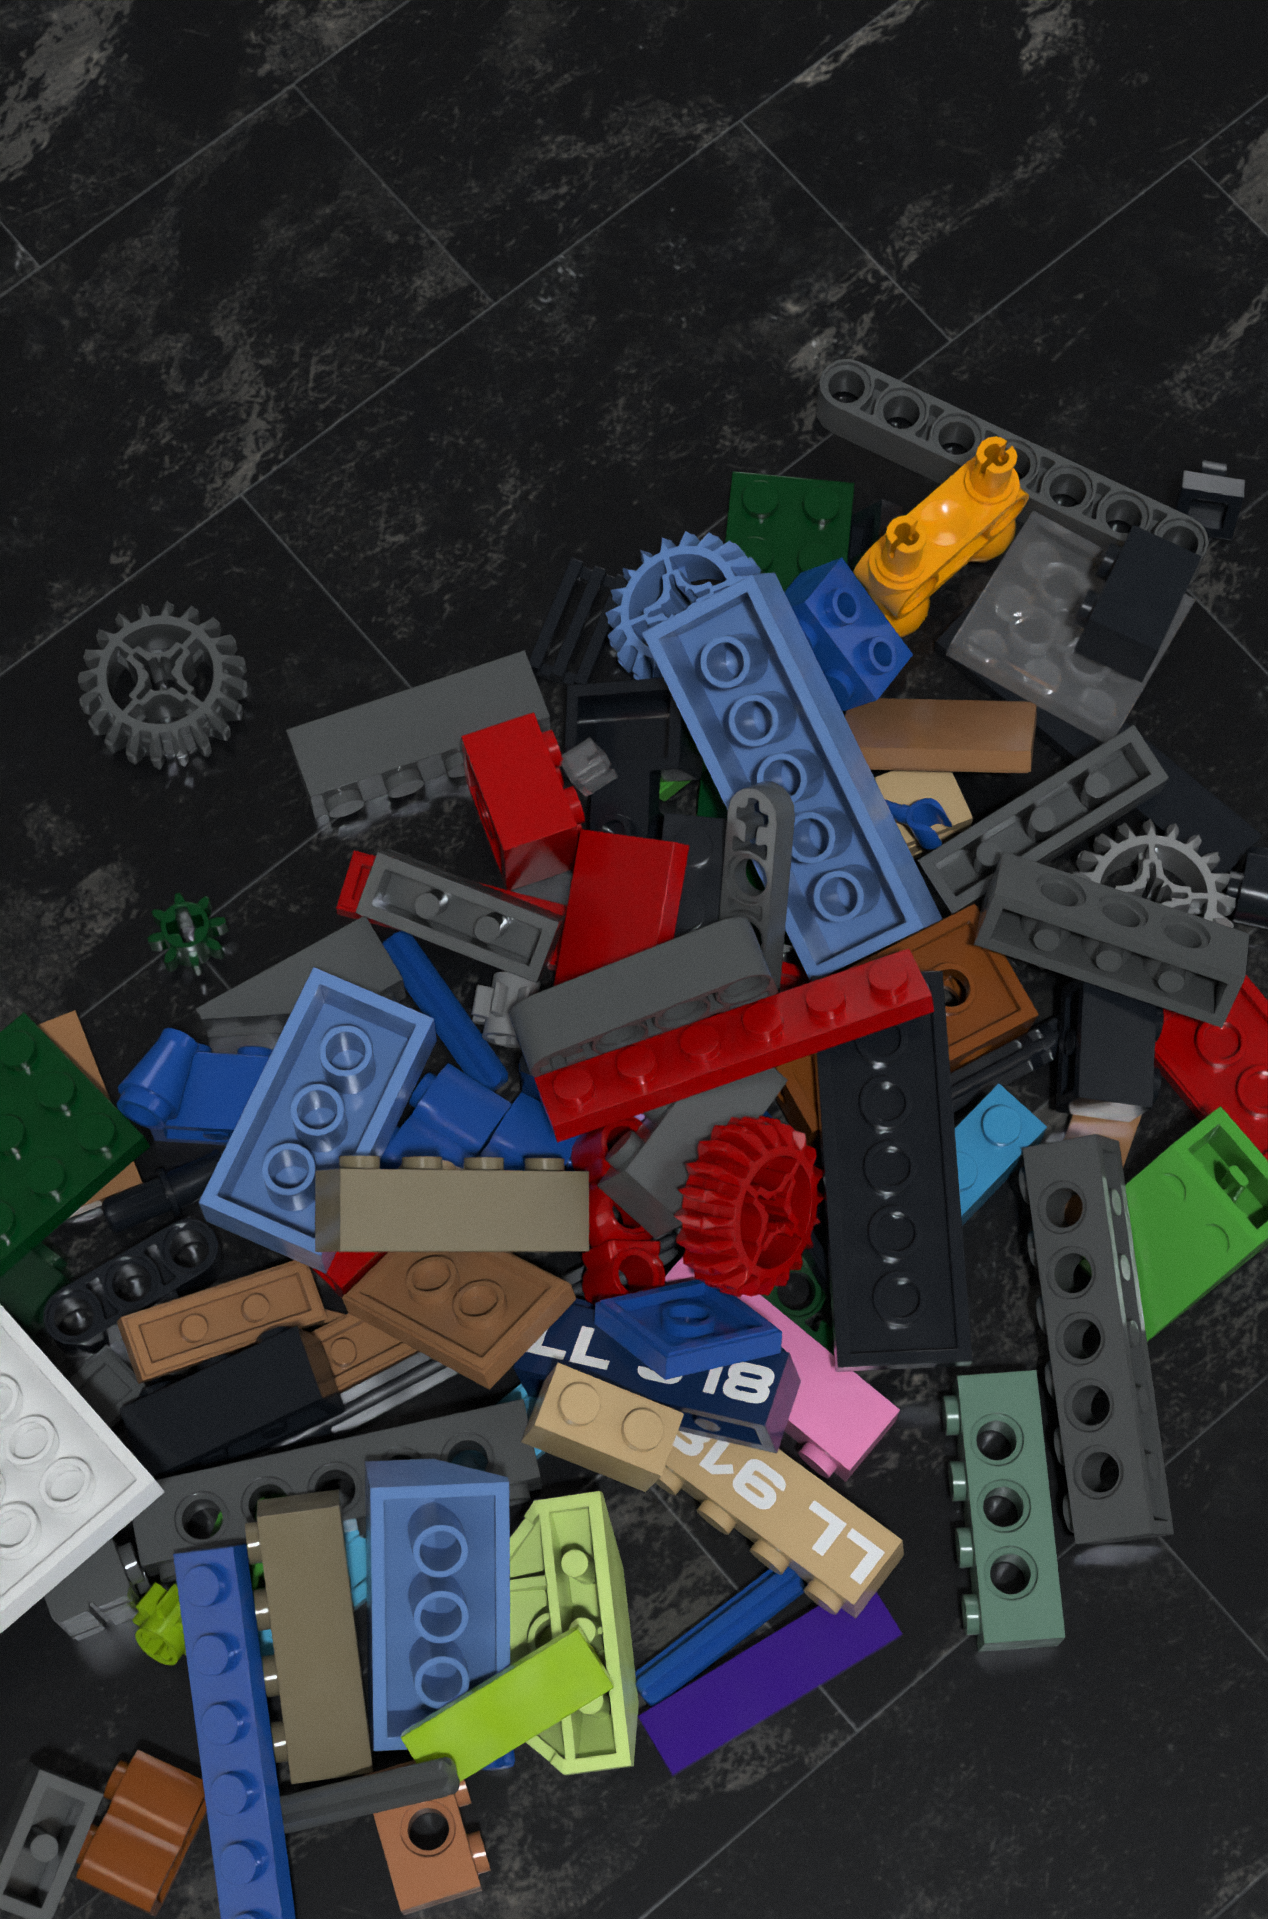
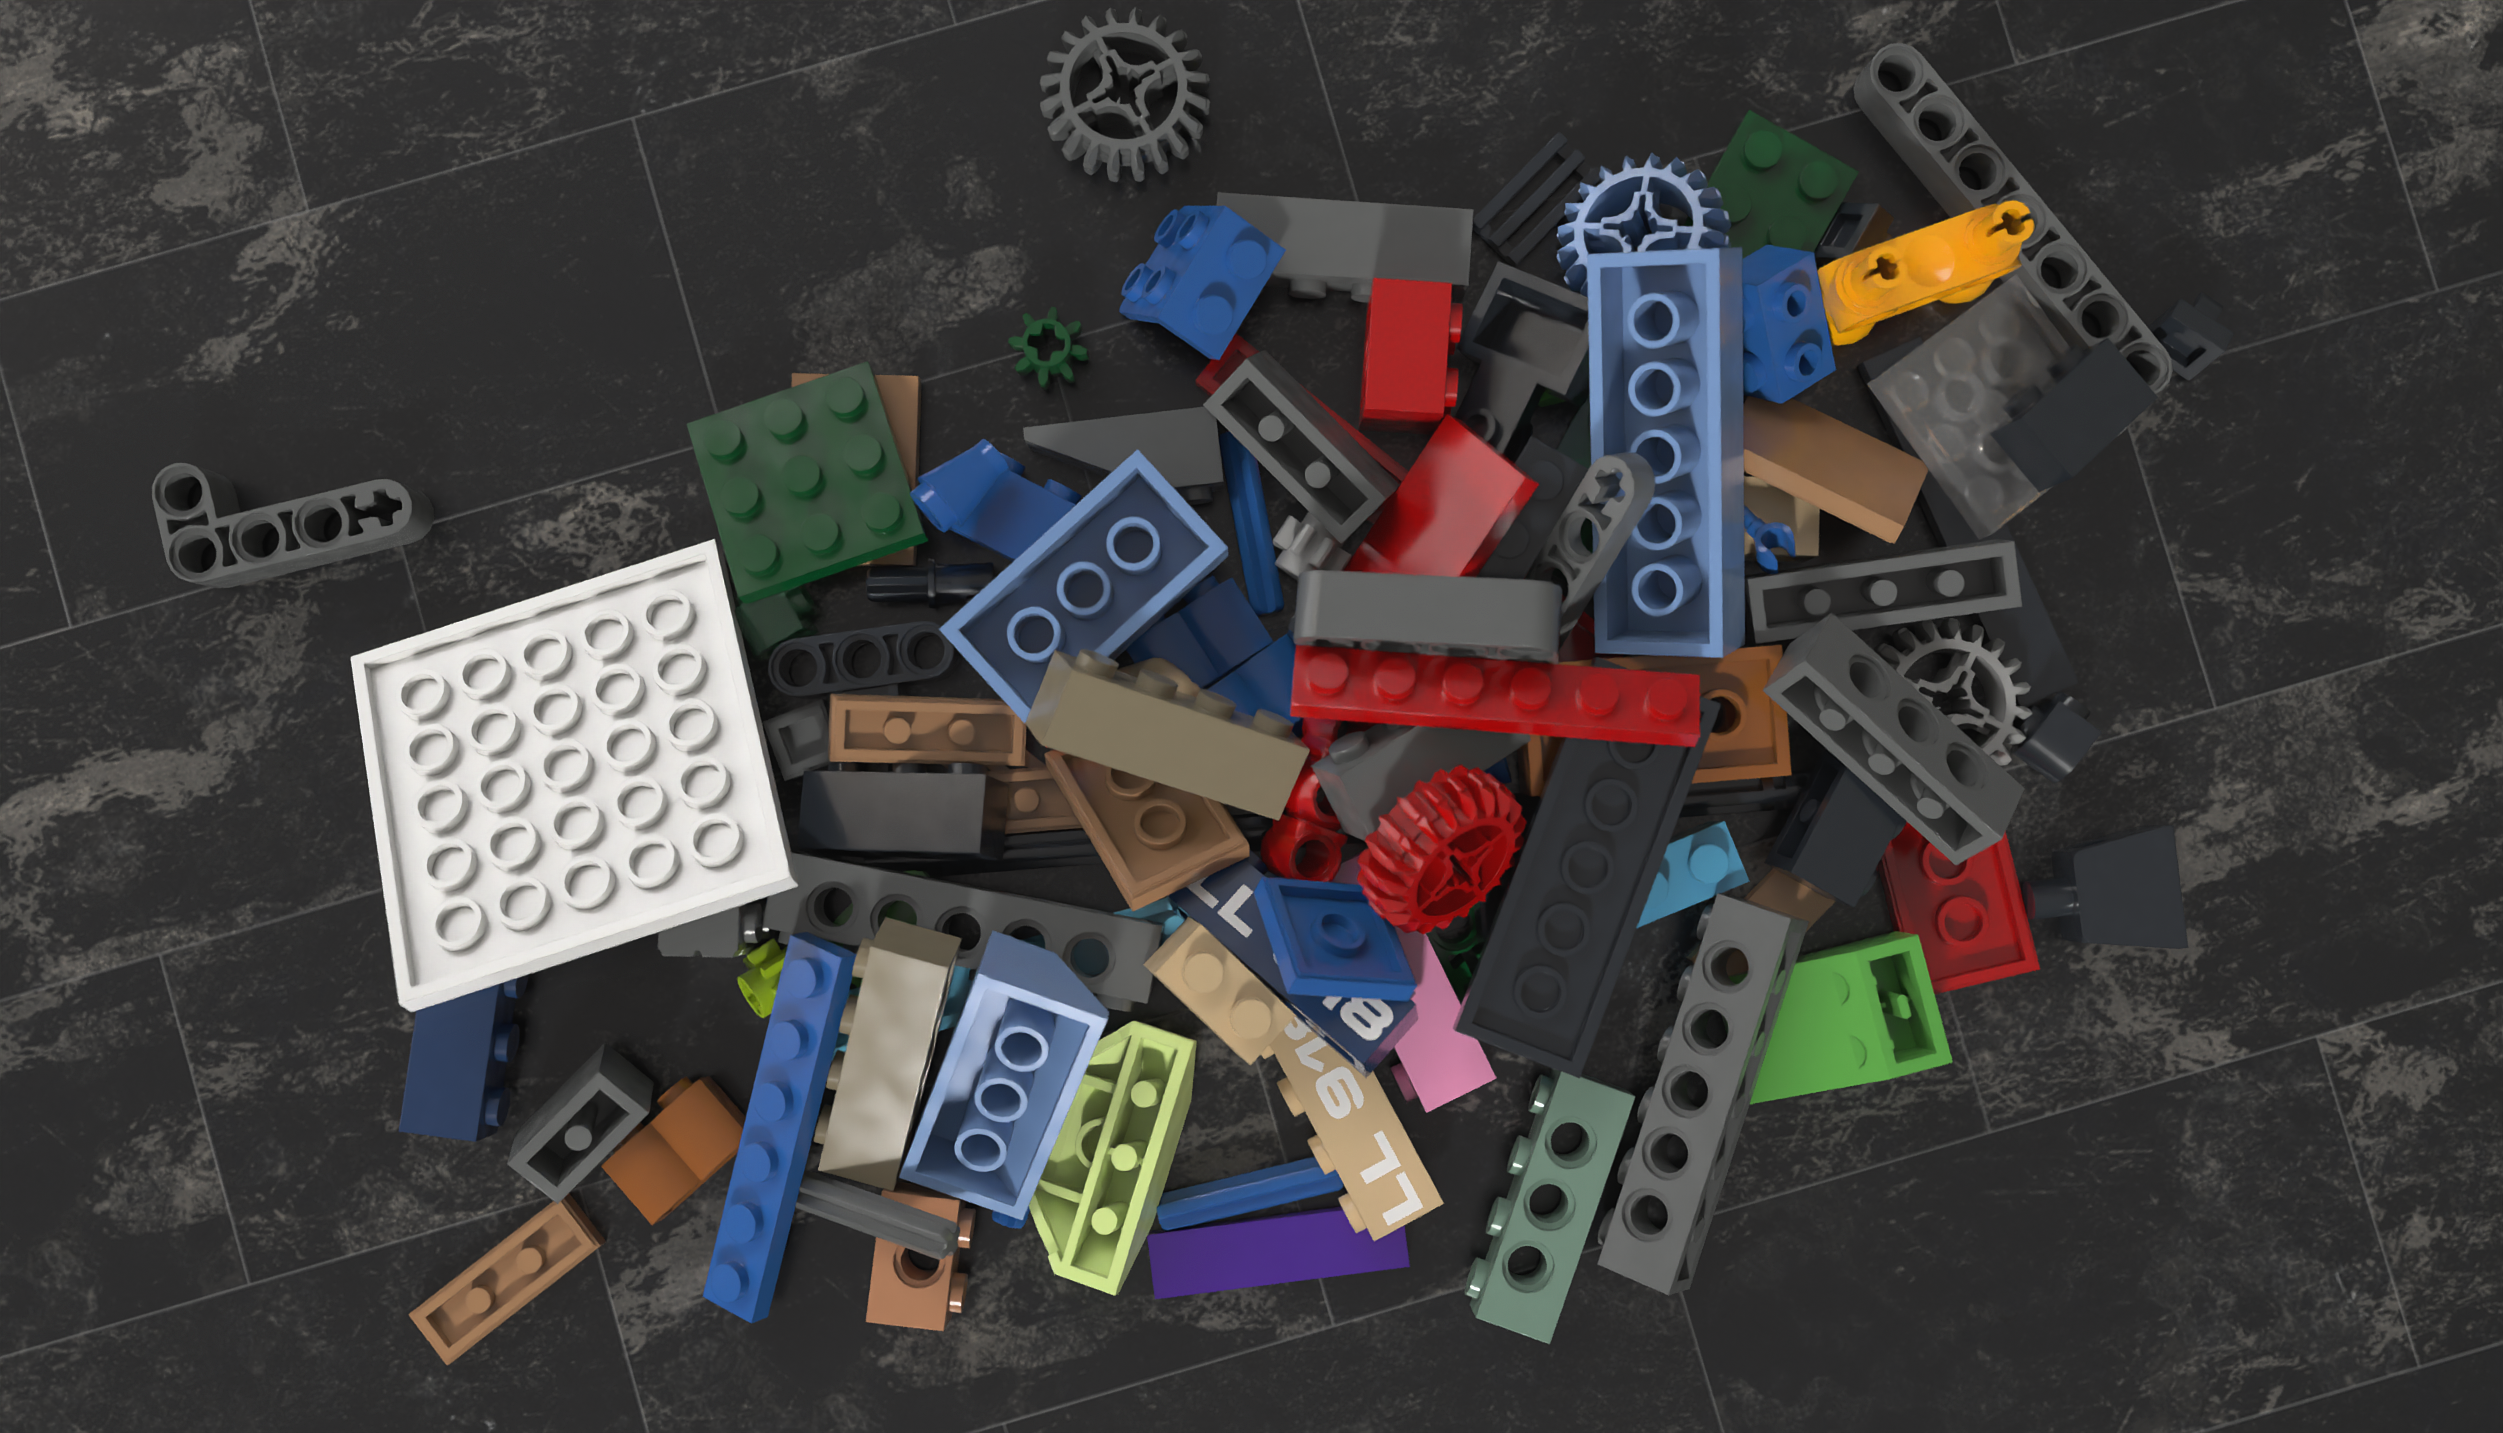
camera: 25 degrees right, 15 degrees up
lime tile [401,1624,614,1782] -> none
clear piece [560,738,618,797] -> none
none -> blue bracket [1119,206,1286,360]

